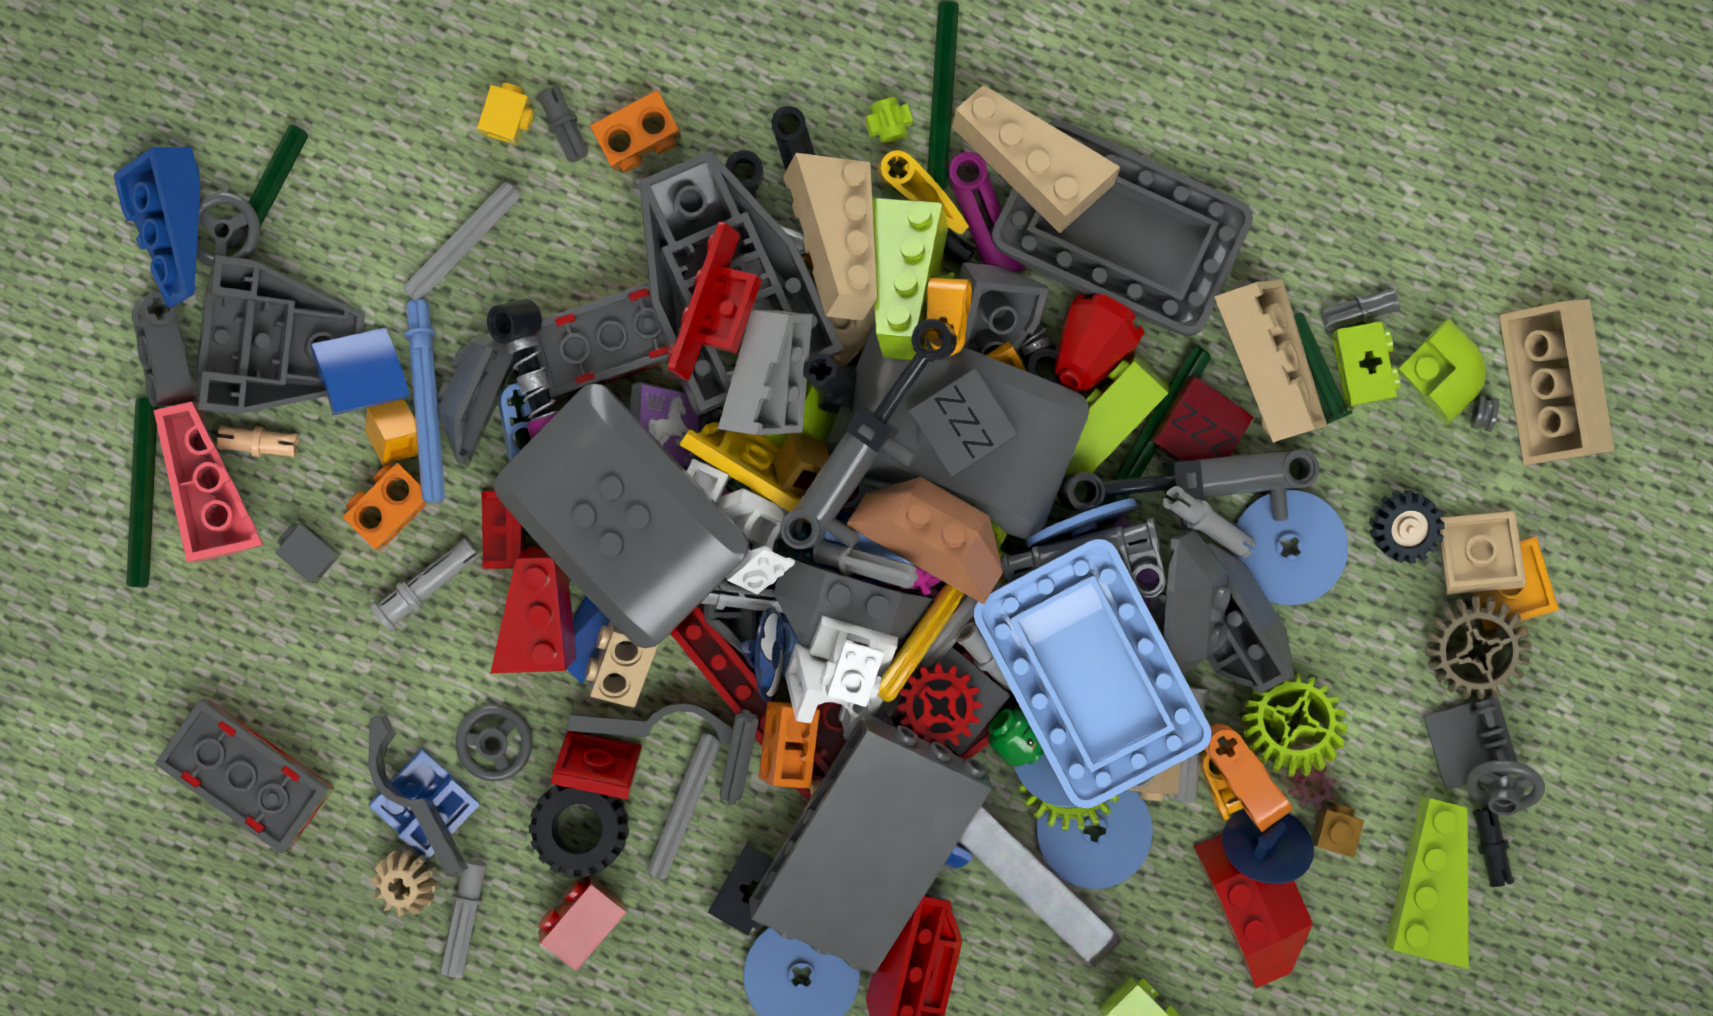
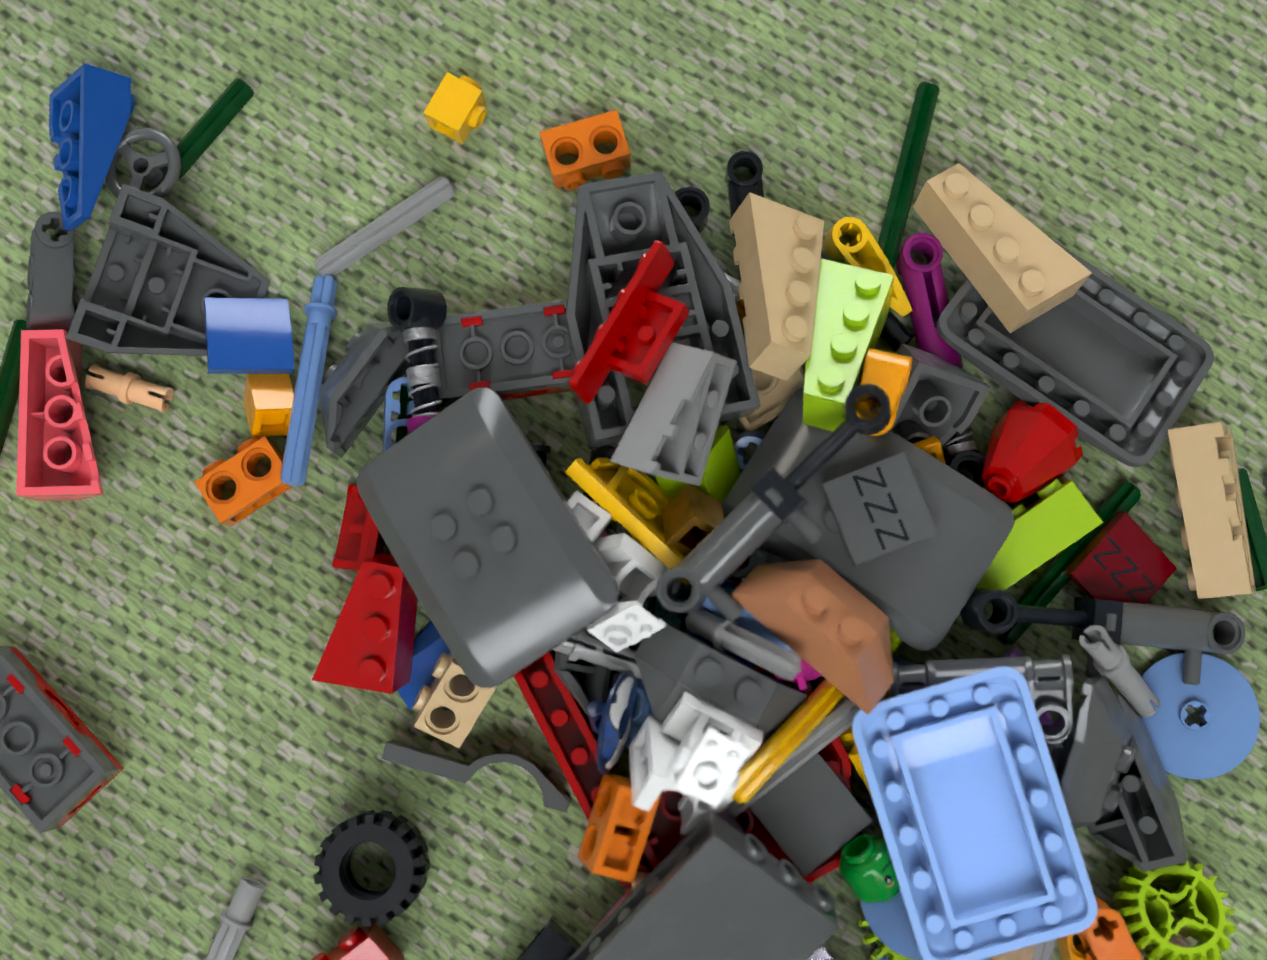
camera: 15 degrees right, 5 degrees down
dark grey brick [275,523,341,583] -> none
dark grey piece [368,714,468,877] -> none
blue slope [368,747,480,860] -> none
light grey pin [370,538,479,632] -> none
tan gear [370,849,439,917] -> none
dark grey piece [456,704,533,782] -> none
dark grey axle [537,86,588,162] -> none
red tile [551,731,643,800] -> none
tile [630,382,699,471] -> none
light grey axle [647,733,721,879] -> none
dark grey axle [719,709,759,805] -> none
black piece [803,354,857,414] -> none
lime gear [865,97,914,144] -> none
red gear [897,663,983,746] -> none
light grey pin [955,622,1011,691] -> none
medium blue piece [1026,499,1138,550] -> none

